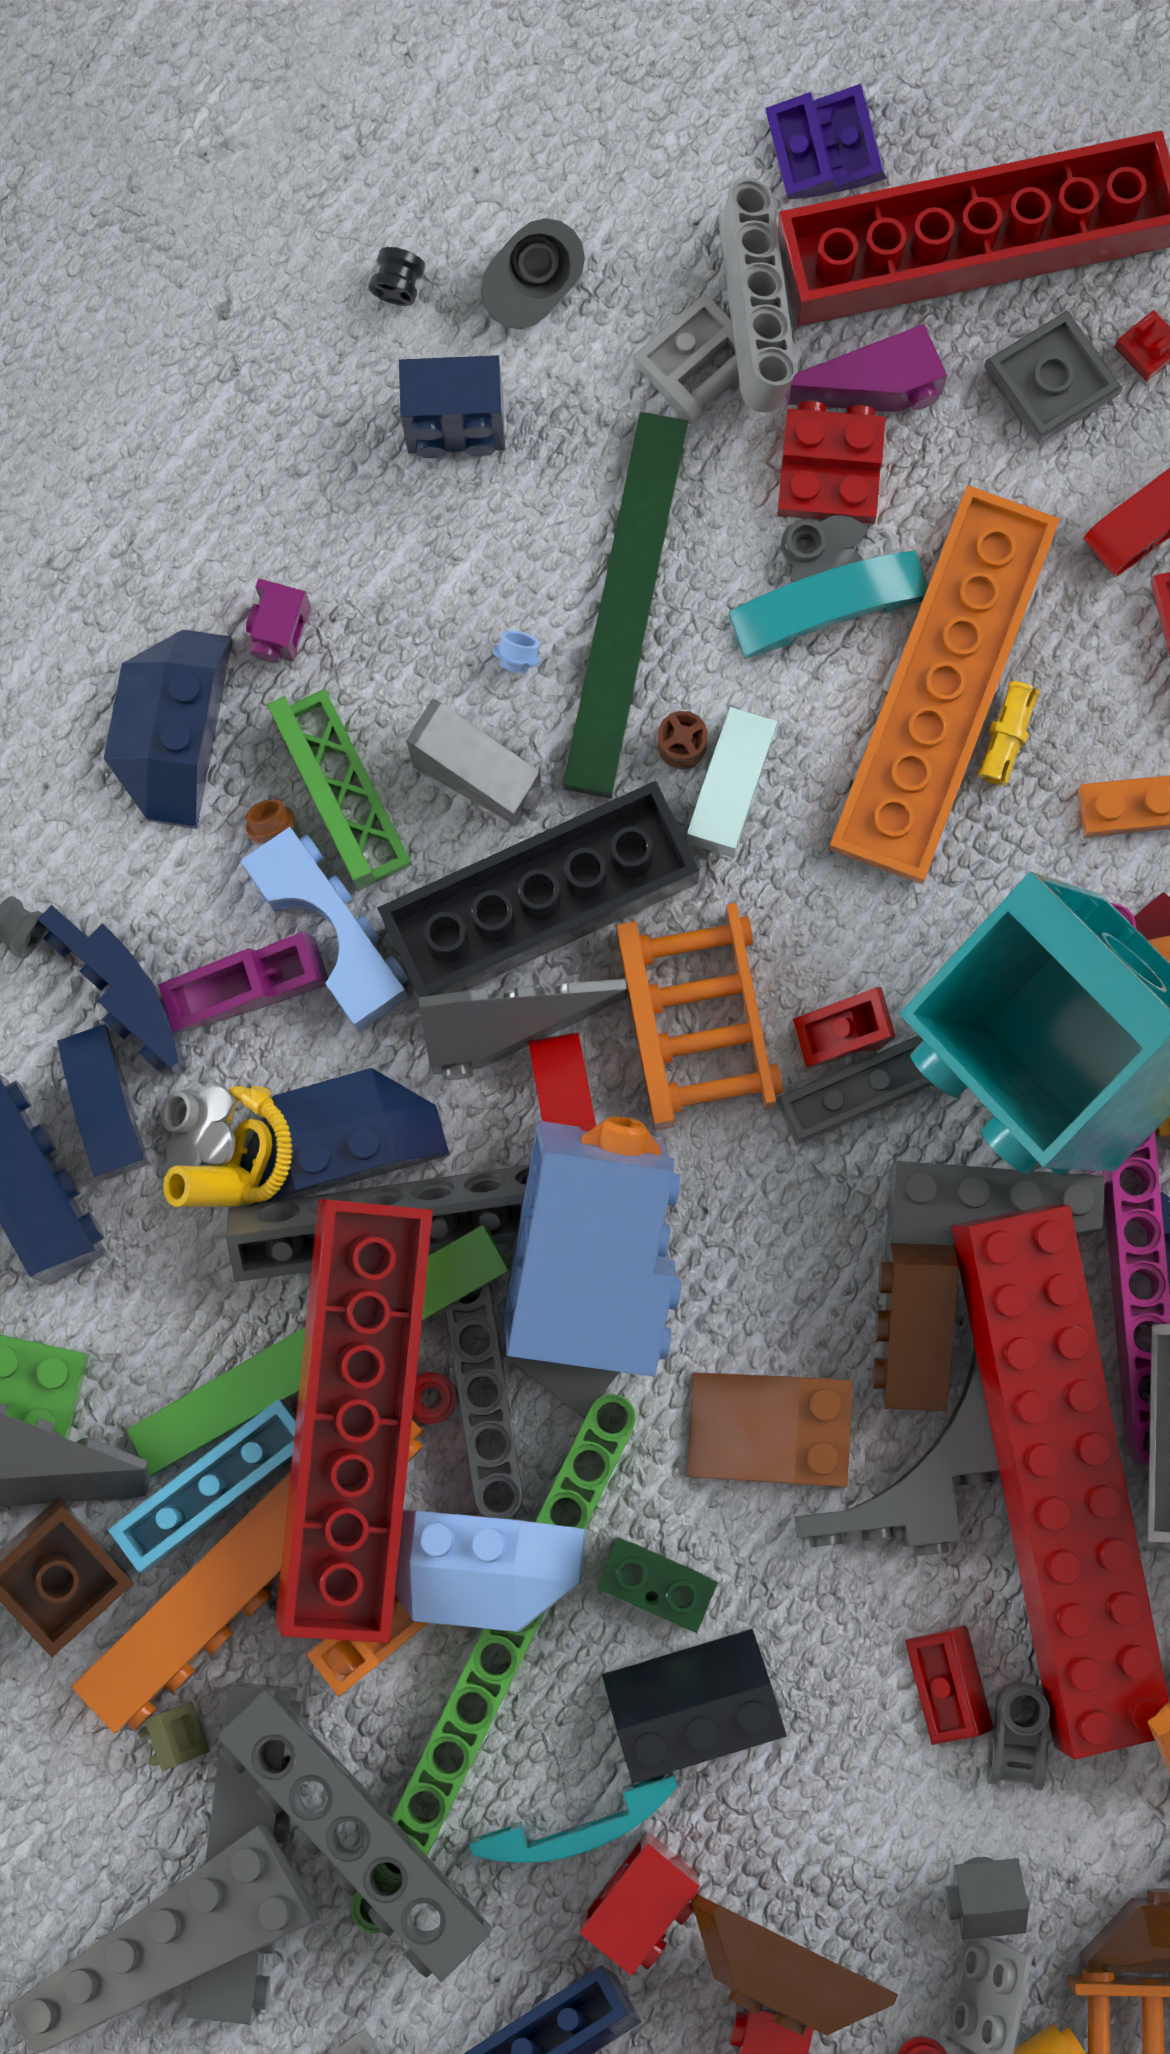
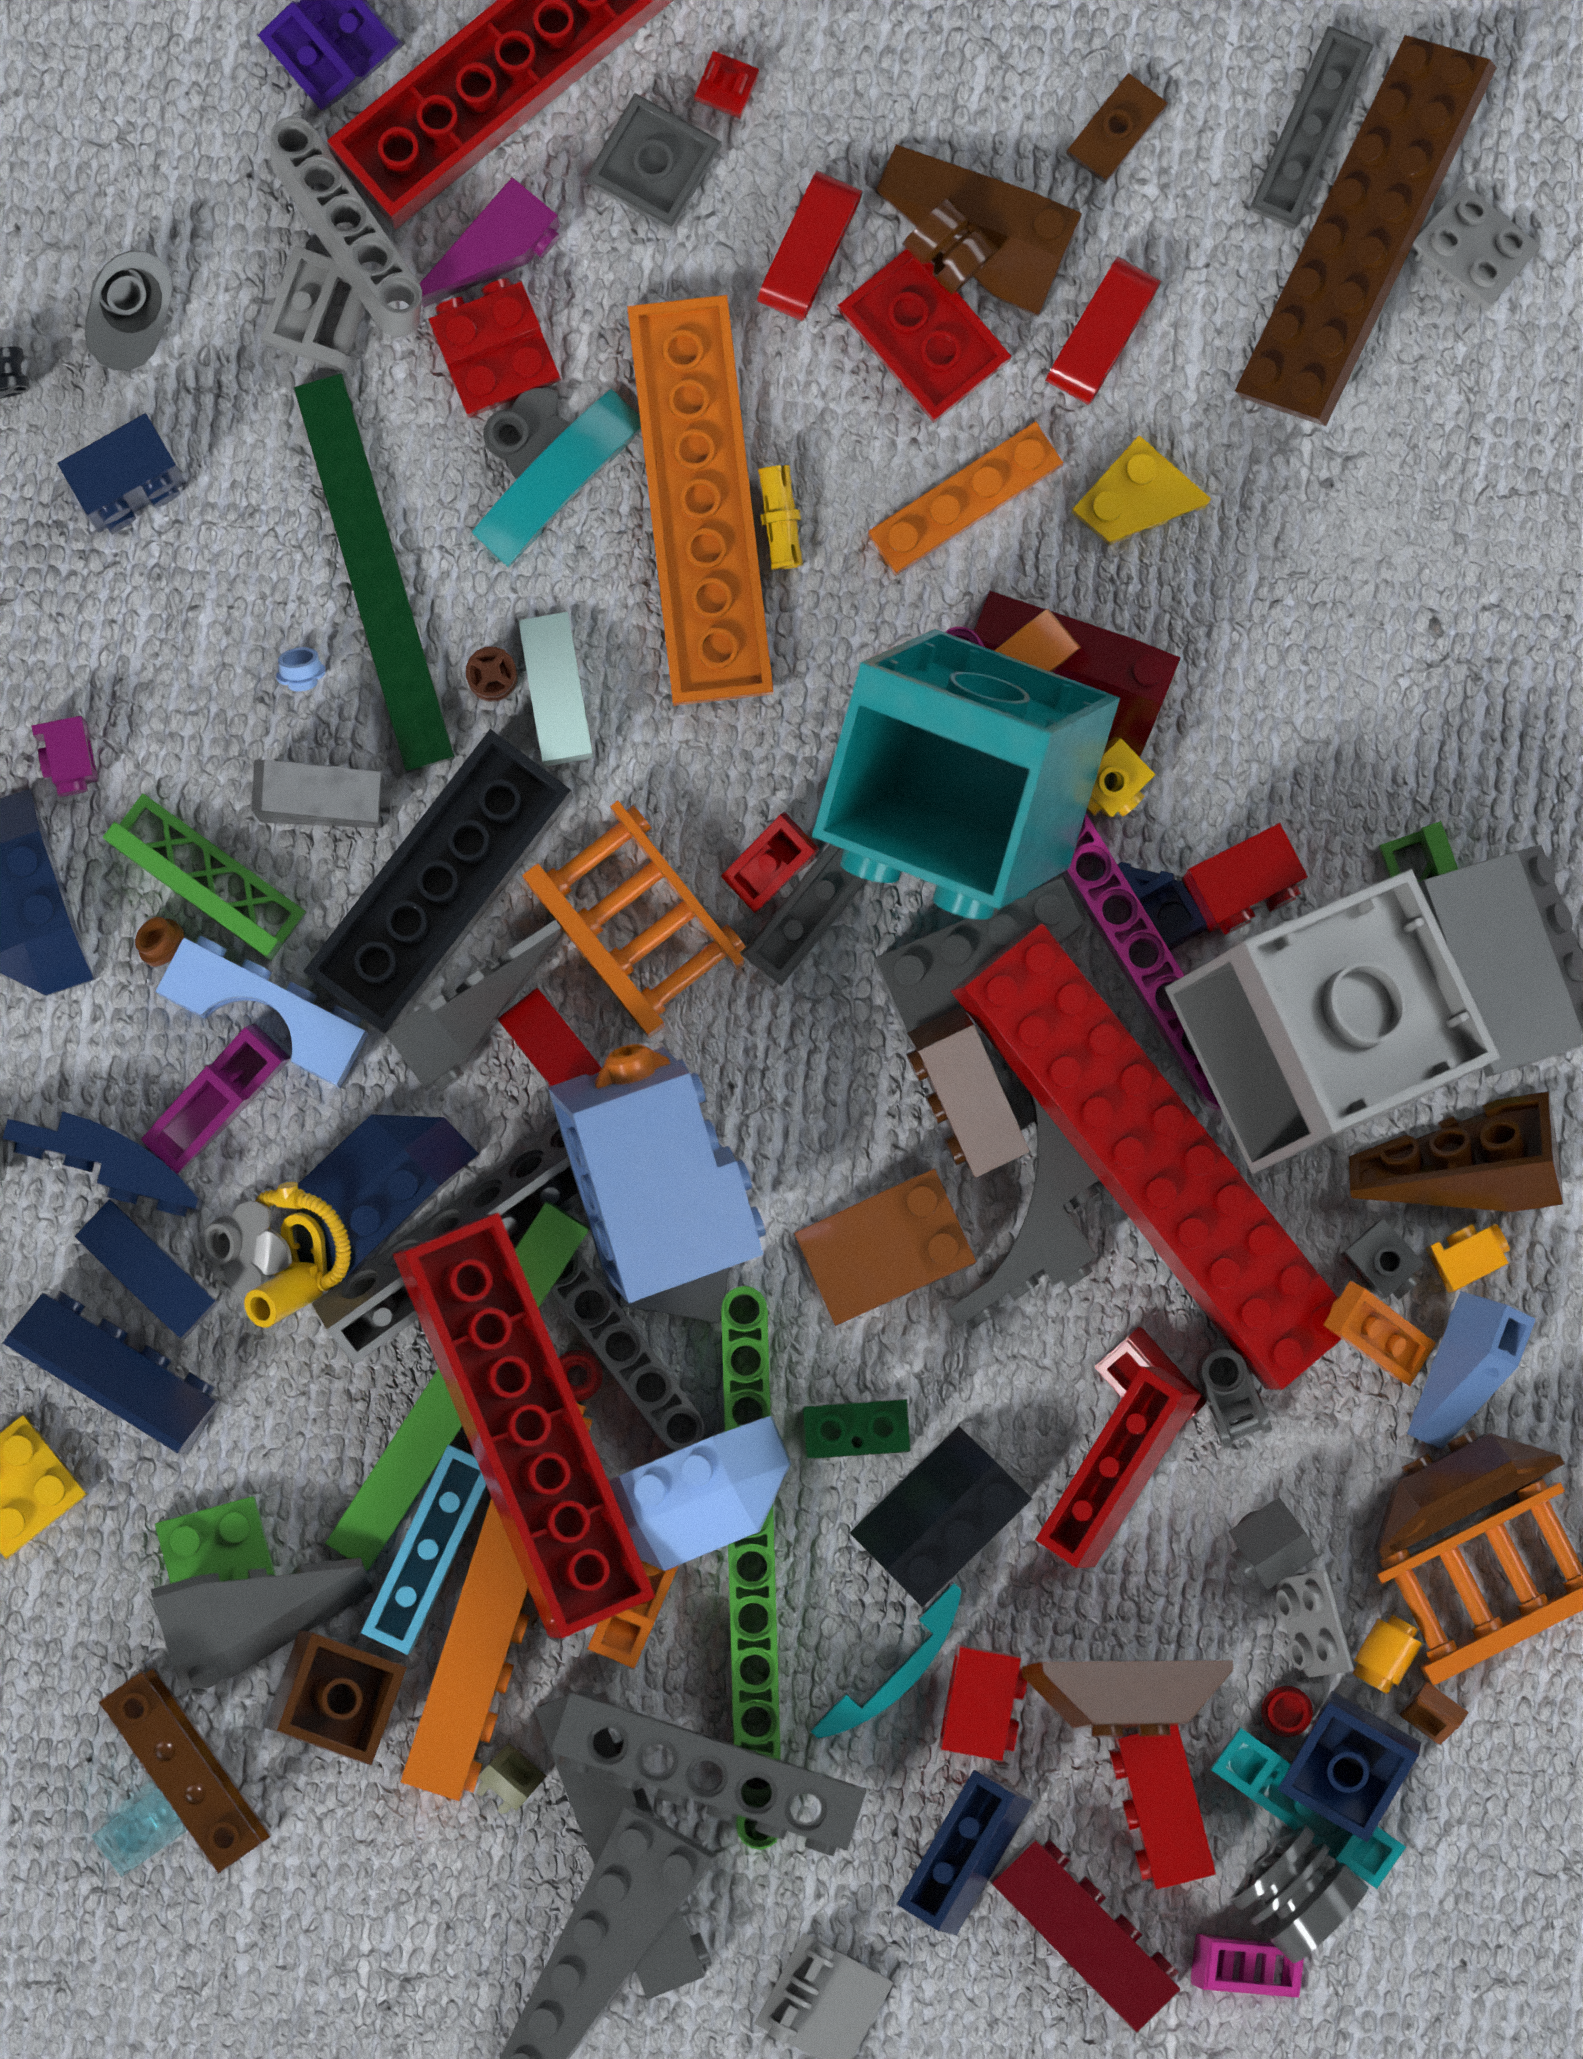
camera: 35 degrees left, 5 degrees up
none -> red brick [1035,1366,1201,1568]

